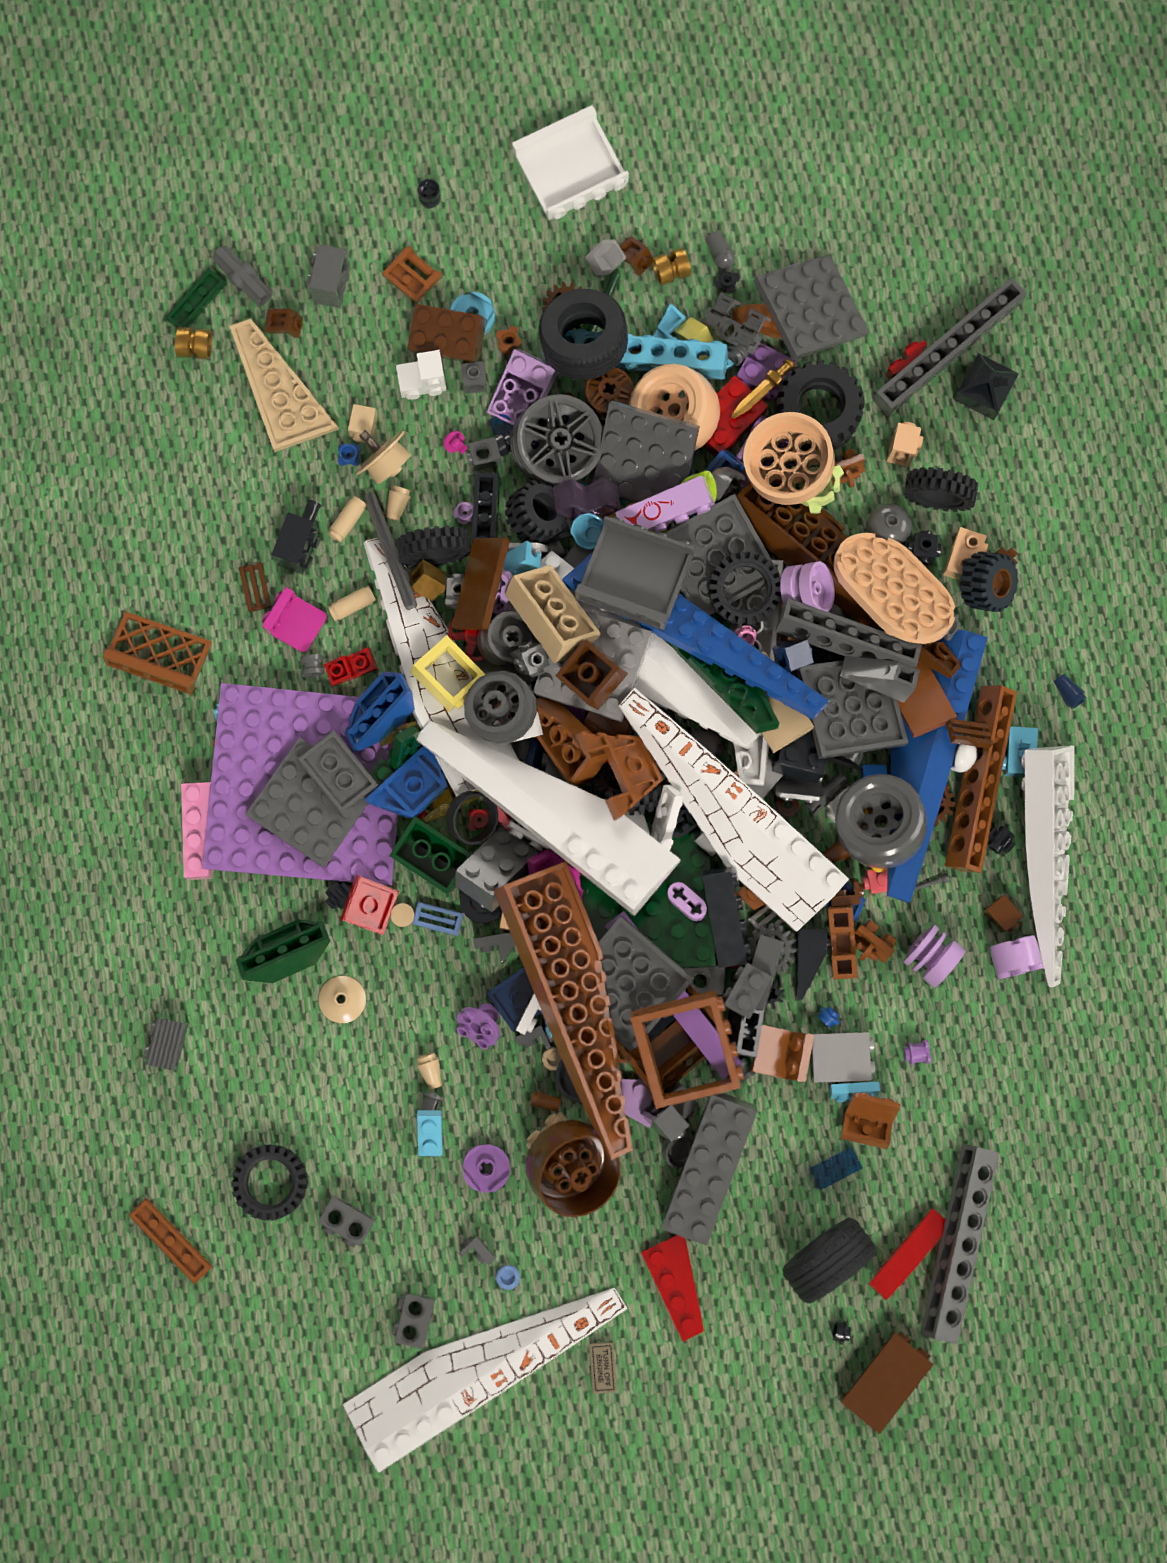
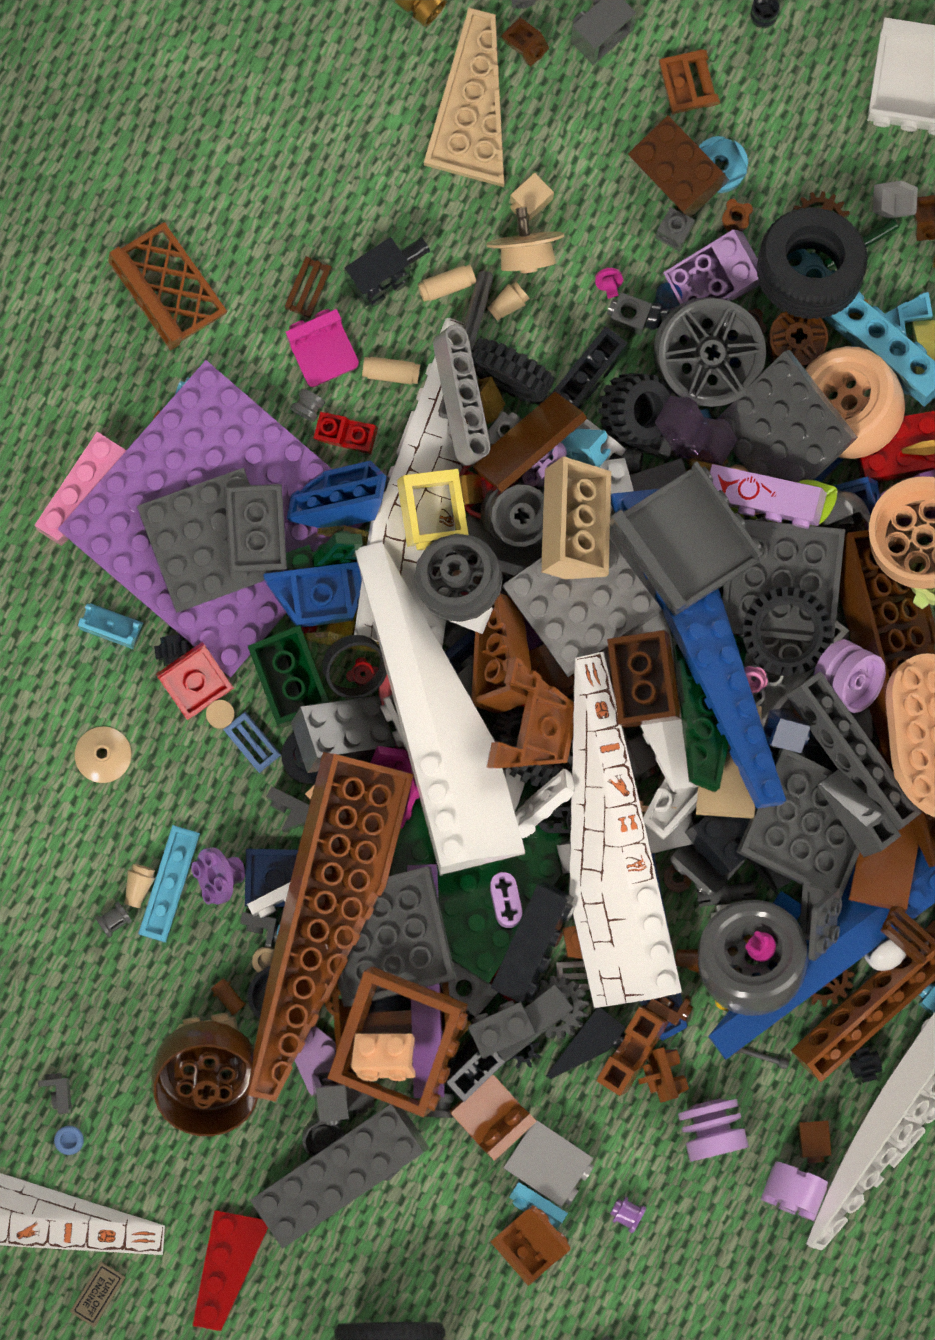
camera: 35 degrees right, 0 degrees up
dark green wedge [236,919,330,983] -> none
blue plate [337,444,361,466] -> none
white brick [396,350,447,400] -> none
medium azure plate [417,1110,443,1156] -> none
lavender plate [454,502,473,524] -> none
medium lavender plate [463,1144,511,1193] -> none
dark grey brick [510,641,550,677] -> none
reddish brown brick [555,639,628,710] -> none
medium azure hair [570,513,604,550] -> none
tile [809,1147,863,1190] -> none
blue plate [818,1006,840,1028] -> none
coral bracket [862,869,887,895] -> none
none -> medium azure hinge [78,603,143,649]
none -> medium azure tile [138,825,200,943]
none -> light nougat bracket [351,1034,416,1081]
none -> light grey beam [433,324,490,466]
none -> pearl gold slope [460,474,483,505]
none -> reddish brown brick [607,630,681,728]
none -> dark pink plate [745,931,776,962]
none -> dark grey bracket [800,881,842,961]

